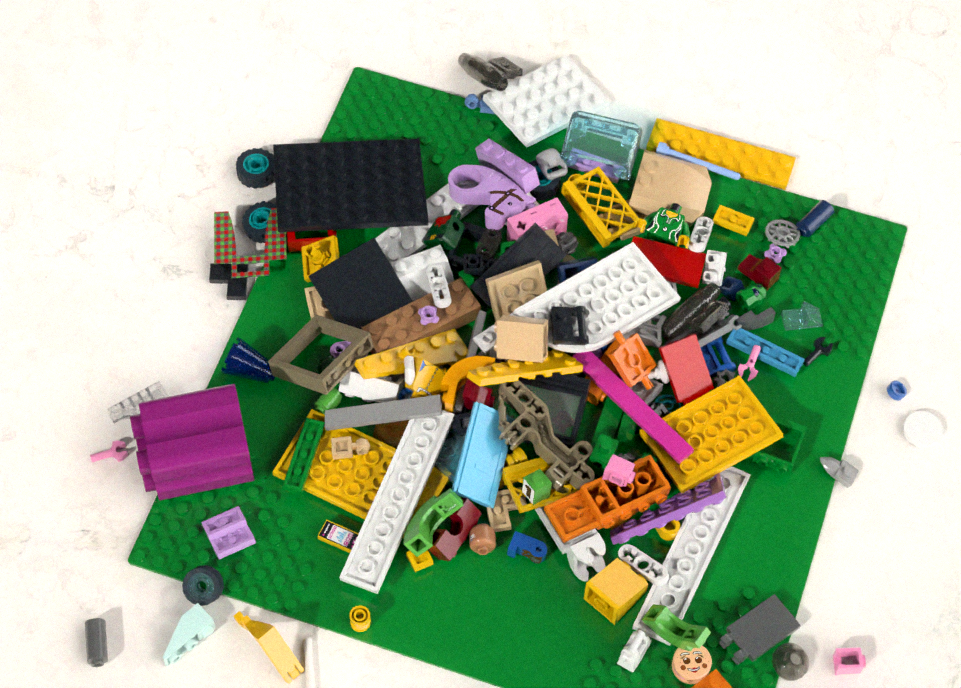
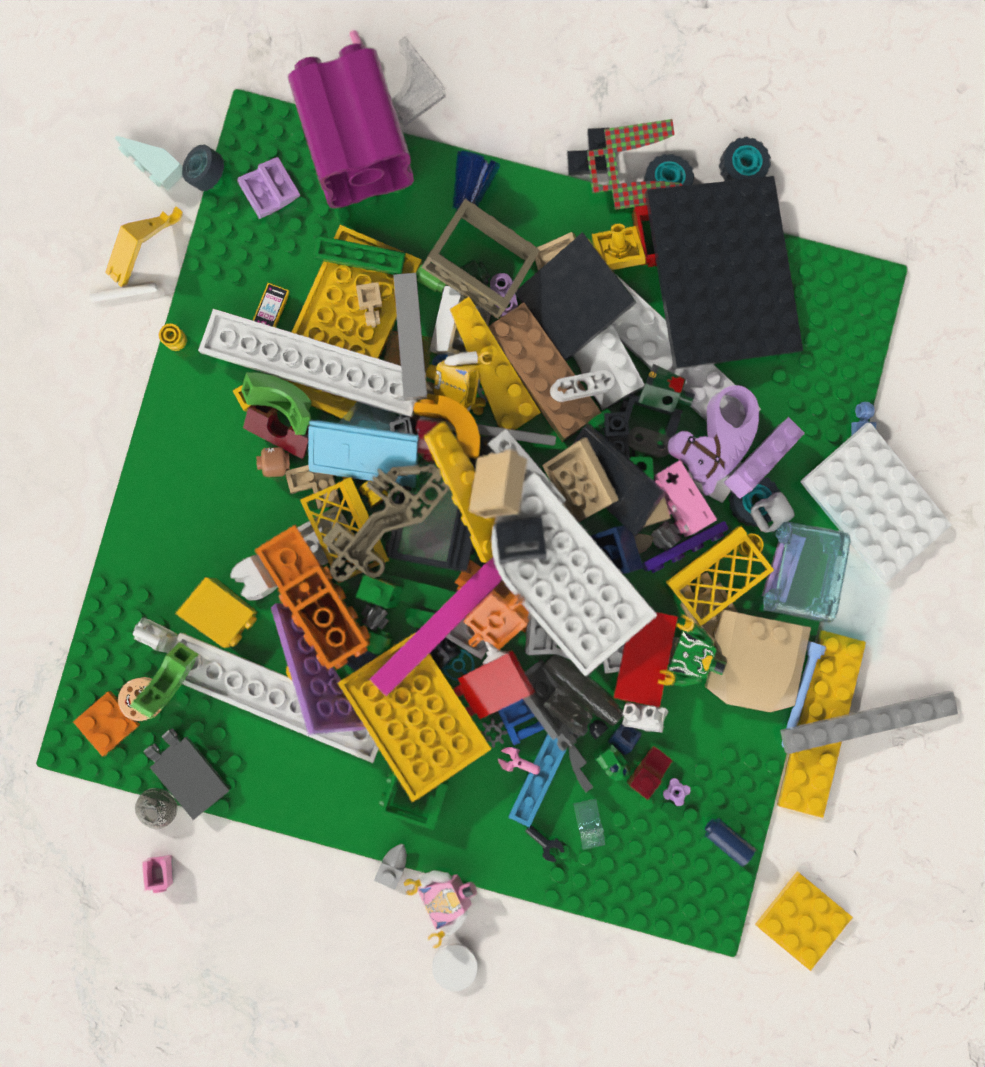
camera: 85 degrees right, 25 degrees up
dark grey brick [85,618,108,667] -> none
lavender plate [418,306,439,325] -> none
clear smoke plate [458,53,523,91] -> none
blue leg [507,531,547,564] -> none
bright green brick [522,469,552,505] -> none
bright pink window [602,454,636,487] -> none
white beam [618,544,669,586] -> none
white beam [688,217,714,252] -> none
yellow plate [713,205,754,236] -> none
light grey wheel [765,220,800,248] -> none
tile [887,381,907,401] -> none
none -> torso [404,870,477,948]
none -> dark purple plate [642,521,728,573]
none -> yellow plate [755,871,853,971]
none -> light grey plate [780,691,958,754]

